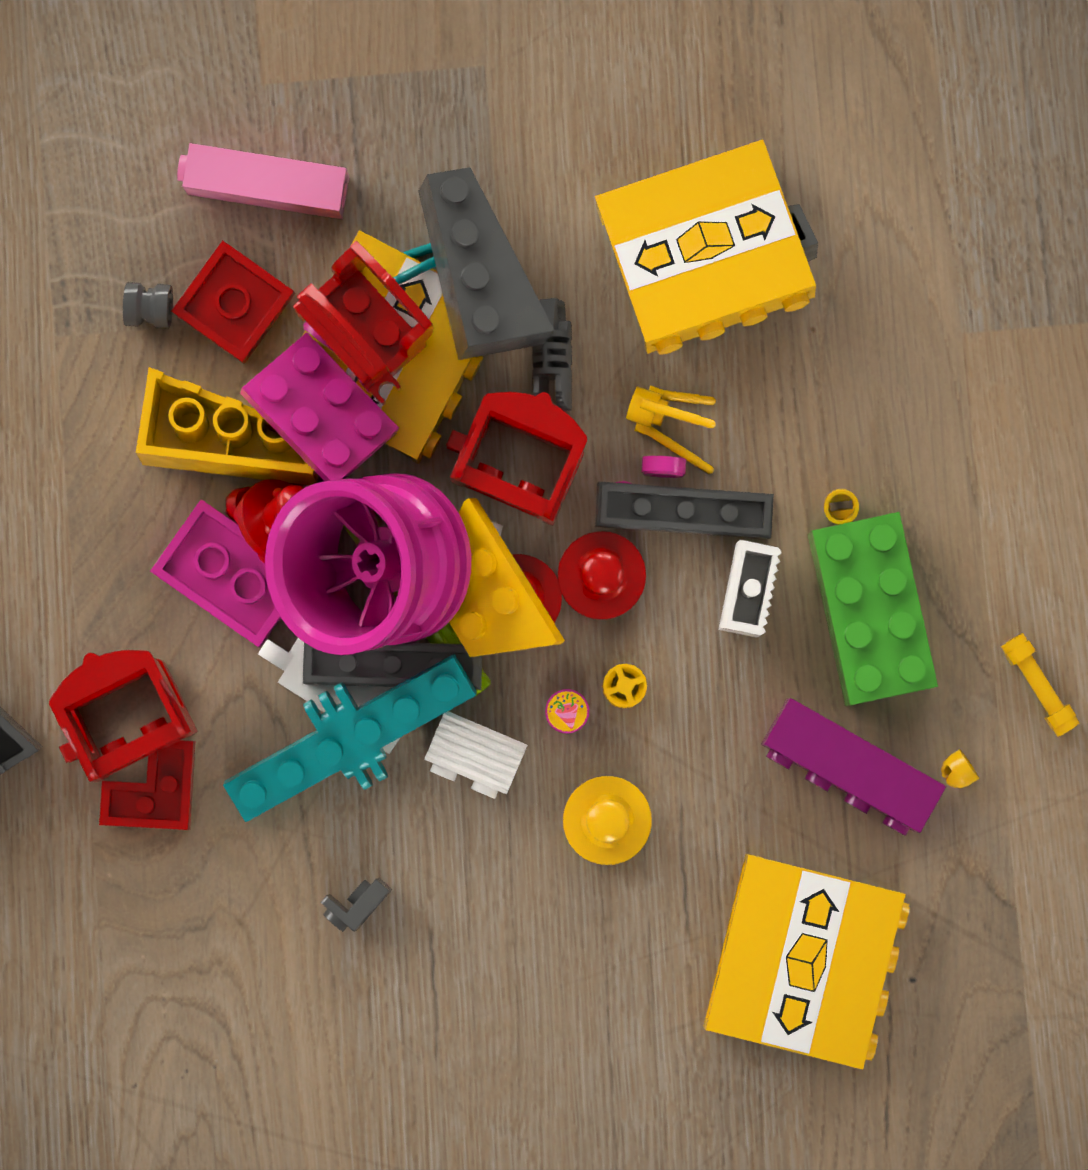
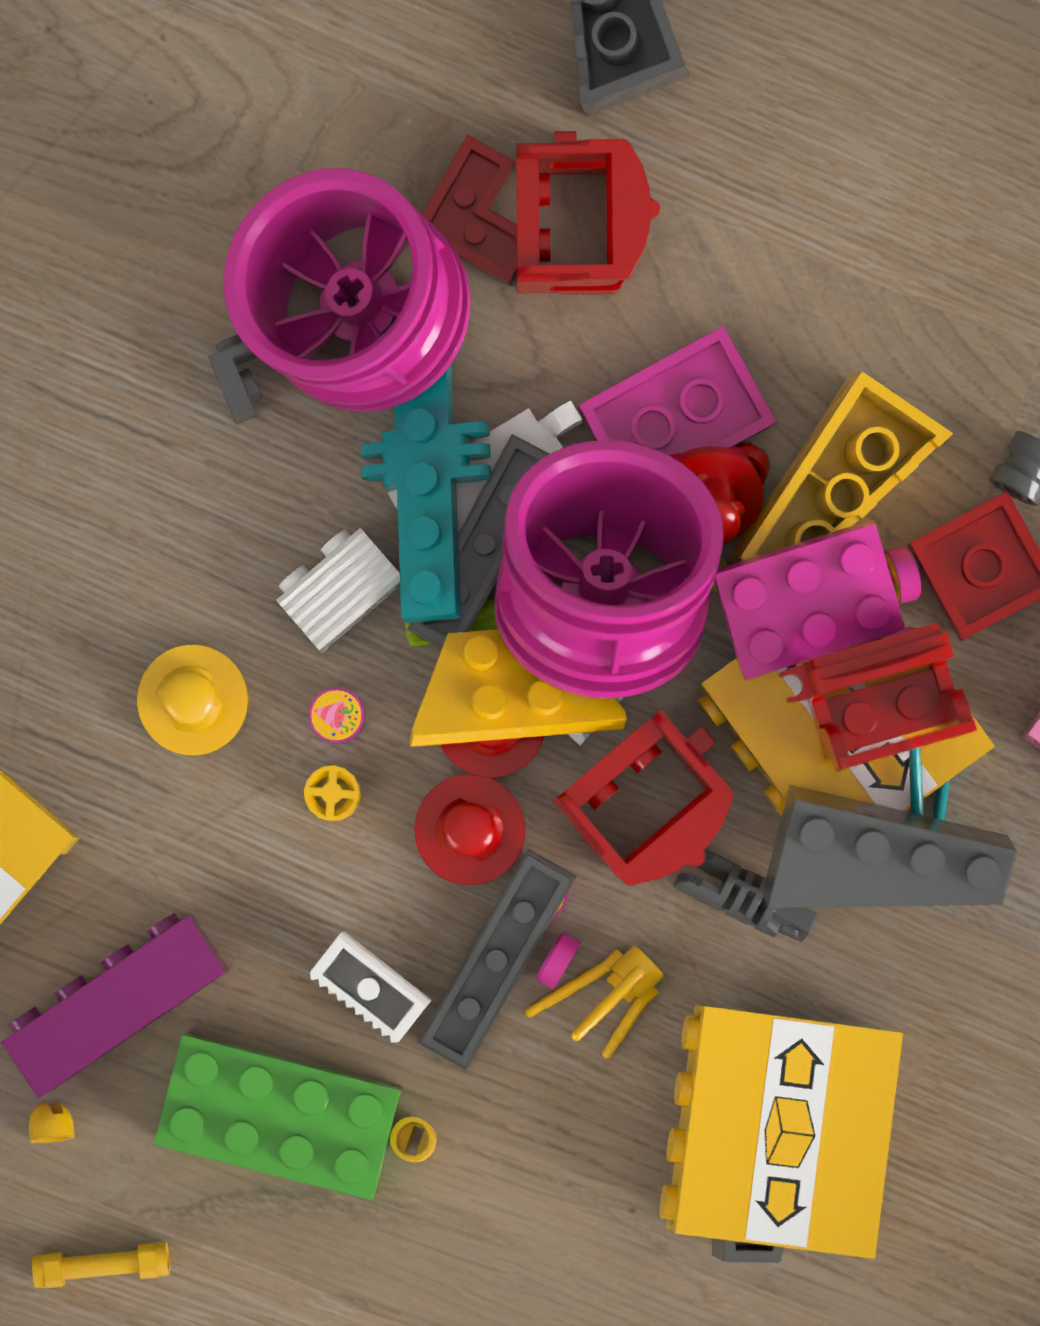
camera: 115 degrees right, 0 degrees up
none -> dark pink wheel [224,168,471,412]
none -> dark pink tile [884,546,921,604]

